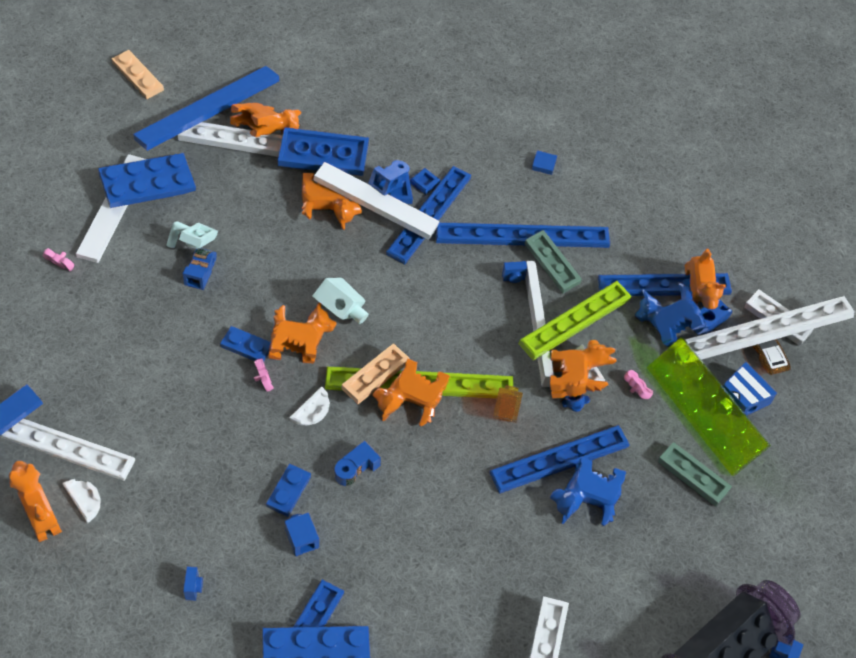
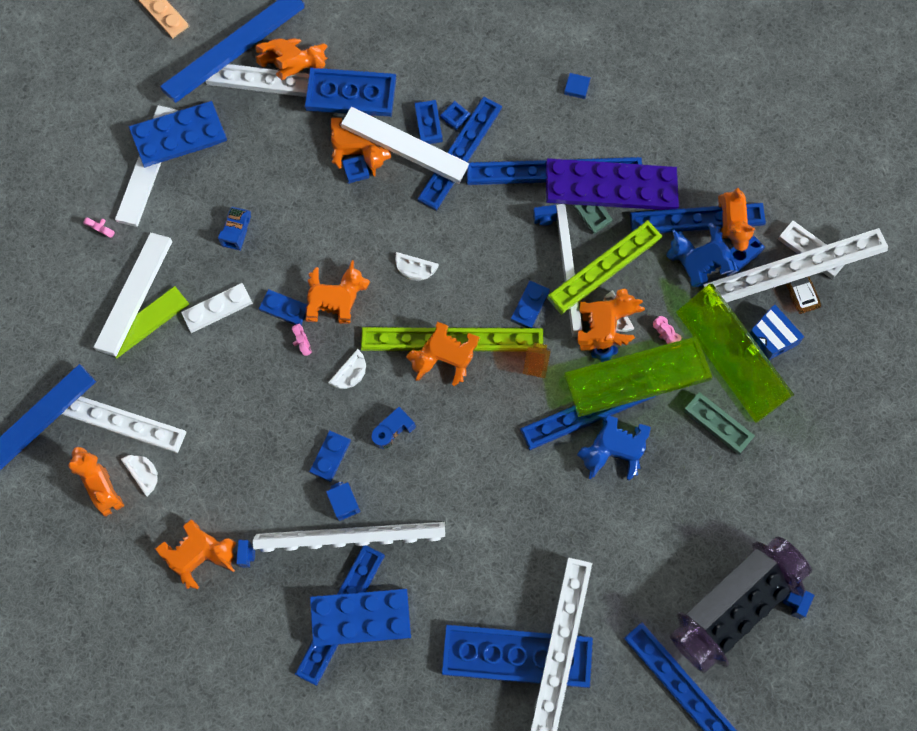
camera: 10 degrees right, 15 degrees up
light aqua plate [166,221,218,249] -> none
light aqua torso [313,278,369,324] -> none
light nougat plate [342,344,410,404] -> none
blue leg [368,160,410,196] -> none
none -> white tile [94,233,172,356]
none -> lime tile [115,286,189,359]
none -> orange animal [155,519,236,589]
none -> white plate [181,283,253,333]
none -> white plate [253,522,445,552]
none -> blue plate [342,155,370,184]
none -> white tile [395,252,439,281]
none -> blue plate [511,280,550,328]
none -> dark purple plate [546,158,679,210]
none -> clear neon green plate [564,336,713,417]

